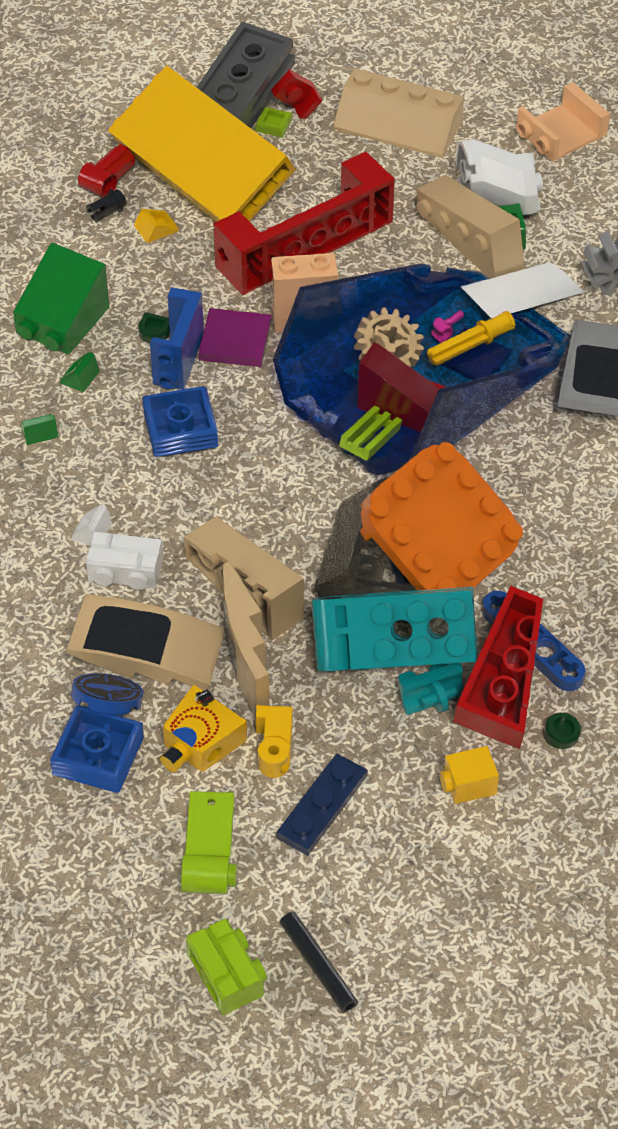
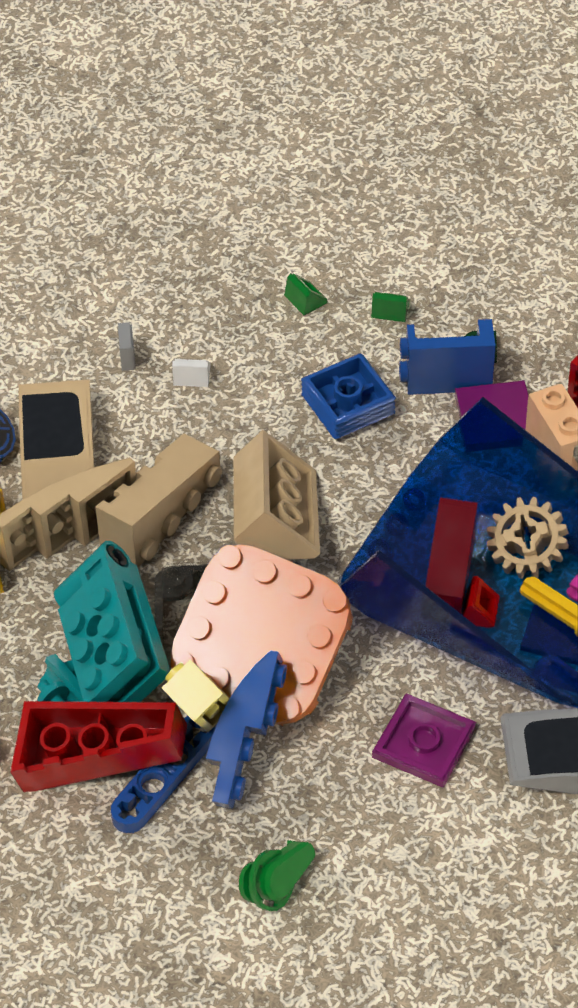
camera: 75 degrees right, 0 degrees up
green slope [13,242,110,355] -> none
white brick [86,531,164,590] -> none
lime tile [339,405,402,461] -> none
dark green tile [543,712,581,749] -> none
none -> light grey tile [118,322,136,371]
none -> light yellow brick [162,660,230,732]
none -> blue slope [206,650,287,809]
none -> tan slope [233,430,320,560]
none -> magenta tile [372,693,477,788]

